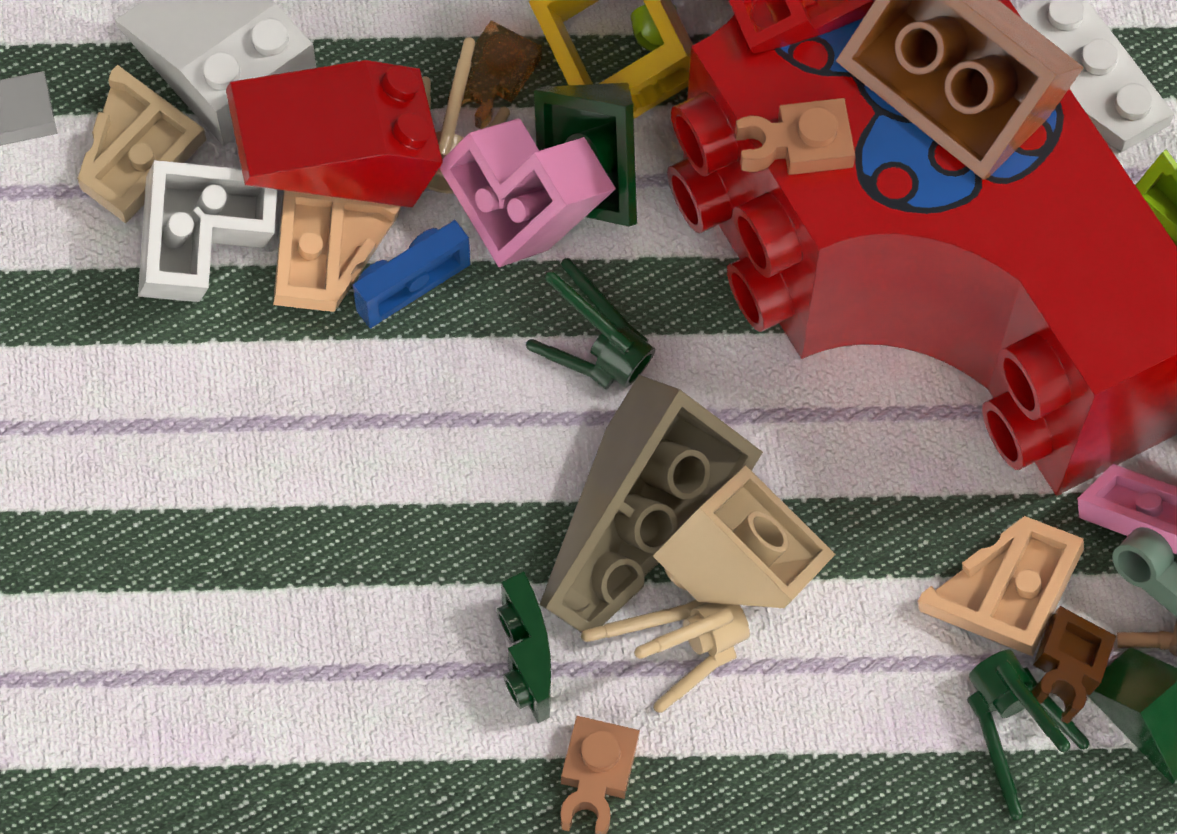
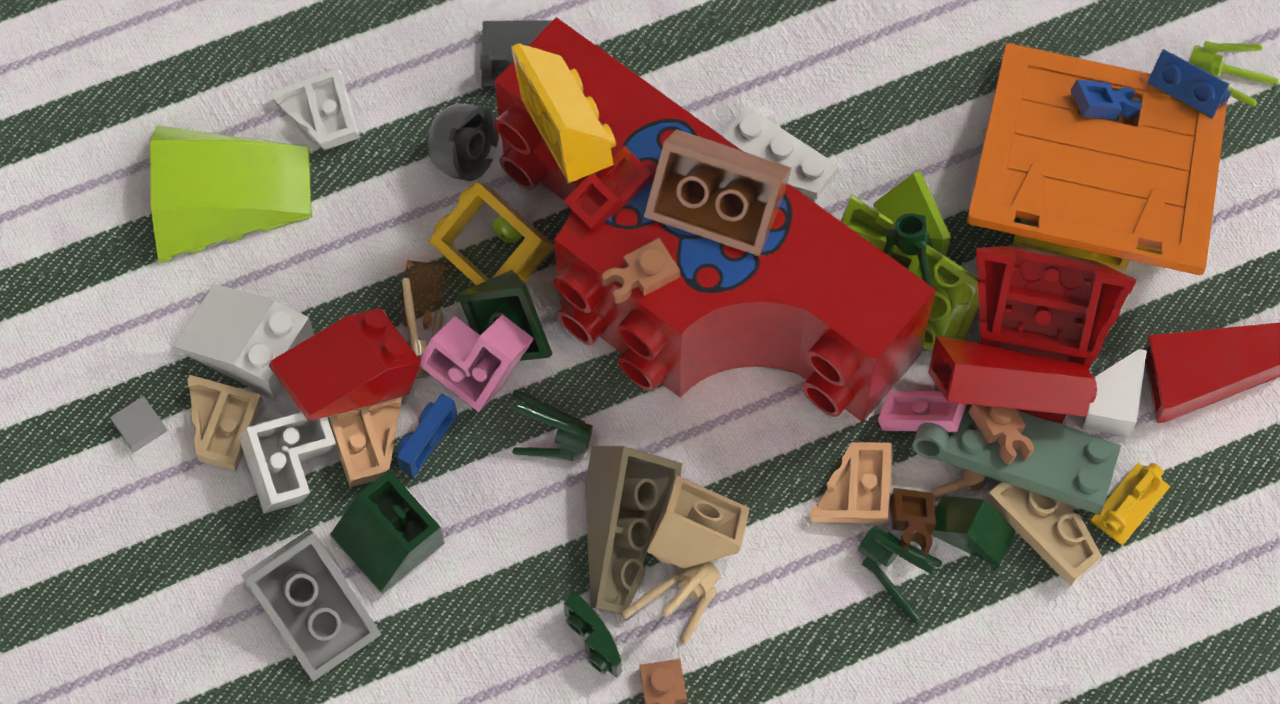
camera: 20 degrees left, 0 degrees up
none -> light grey slope [241,529,382,681]
none -> dark green slope [330,470,445,594]

